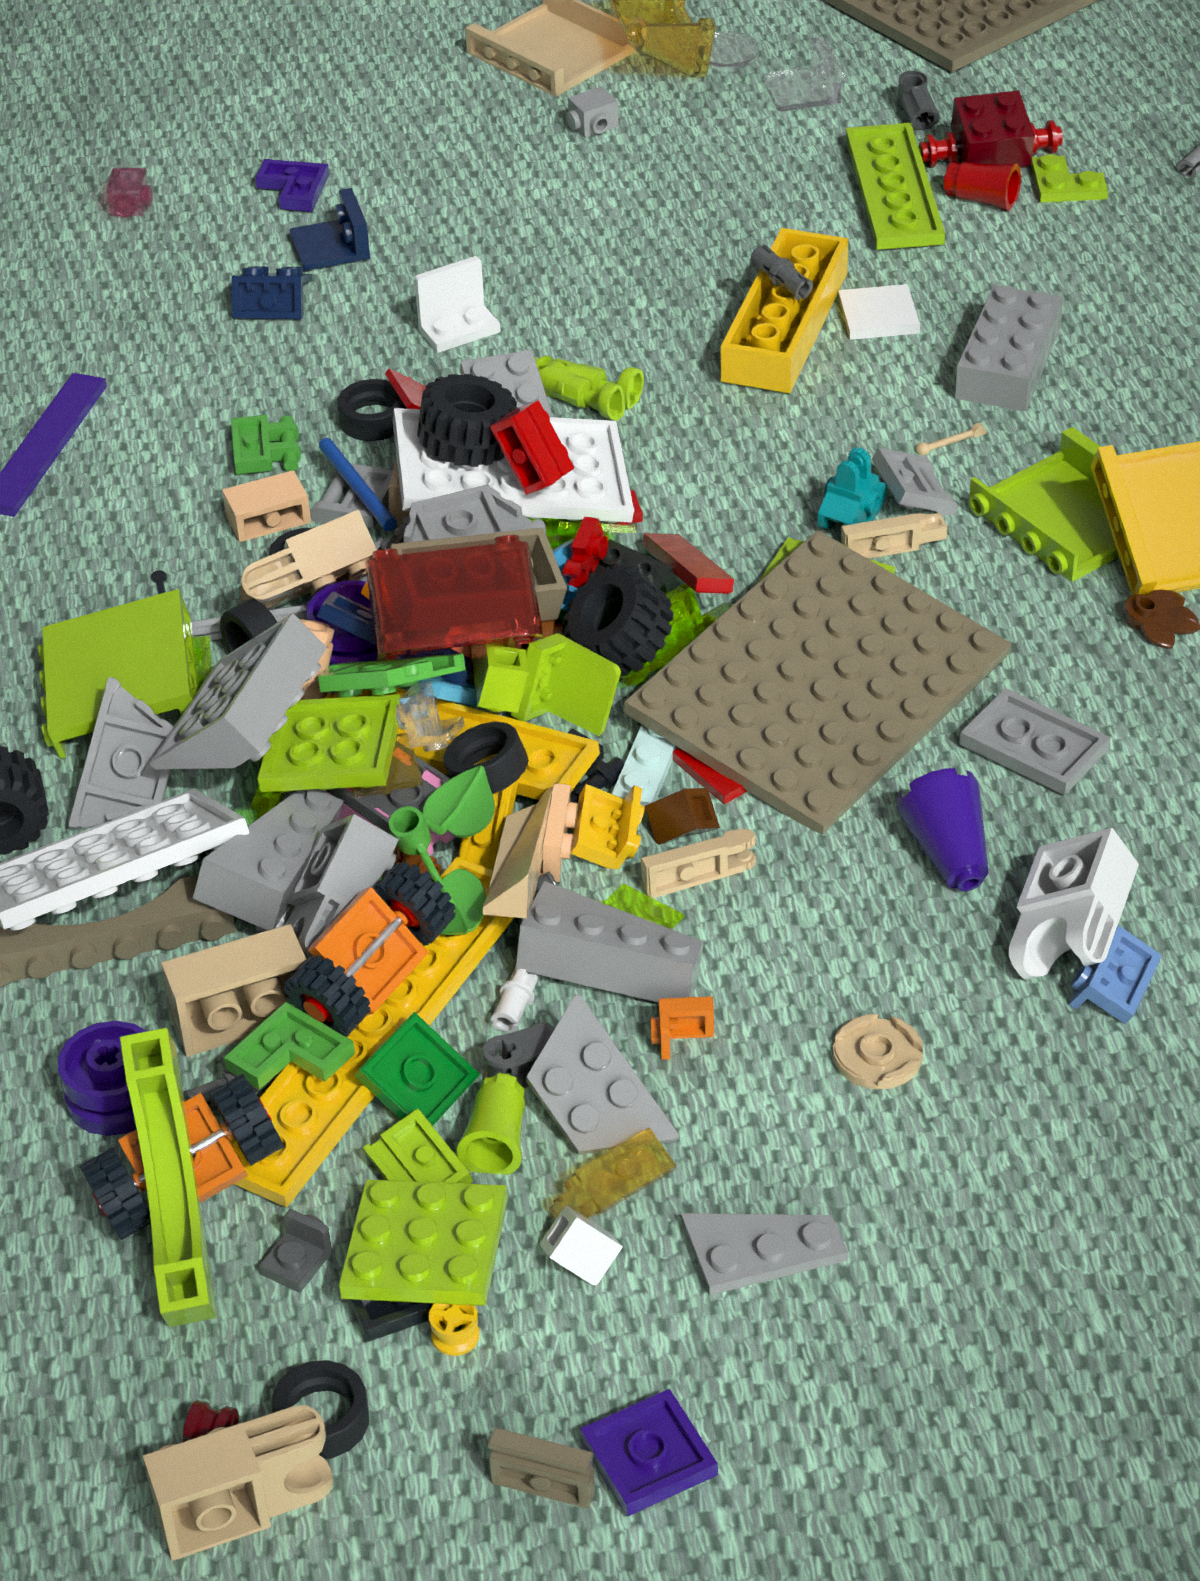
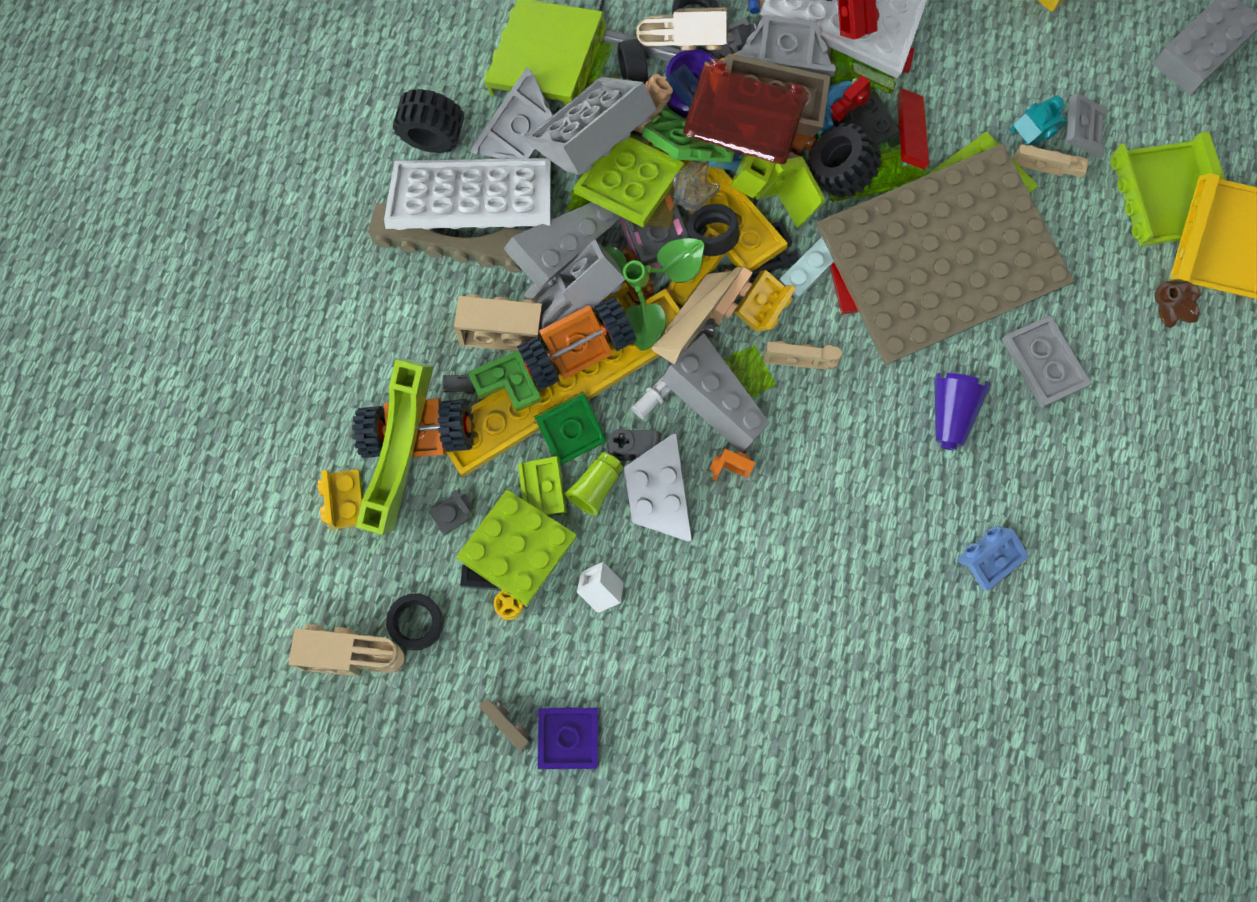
camera: 20 degrees right, 30 degrees up
dark purple wheel [58,1021,147,1136] -> none
dark red wheel [183,1400,239,1442] -> none
clear yellow hinge [549,1128,676,1220] -> none
reddish brown panel [645,788,720,845] -> none
light grey wing [681,1213,848,1295] -> none
tan tile [833,1014,923,1089] -> none
tan hinge [915,423,987,455] -> none
white brick [1009,828,1139,980] -> none
none -> yellow bracket [318,469,363,530]

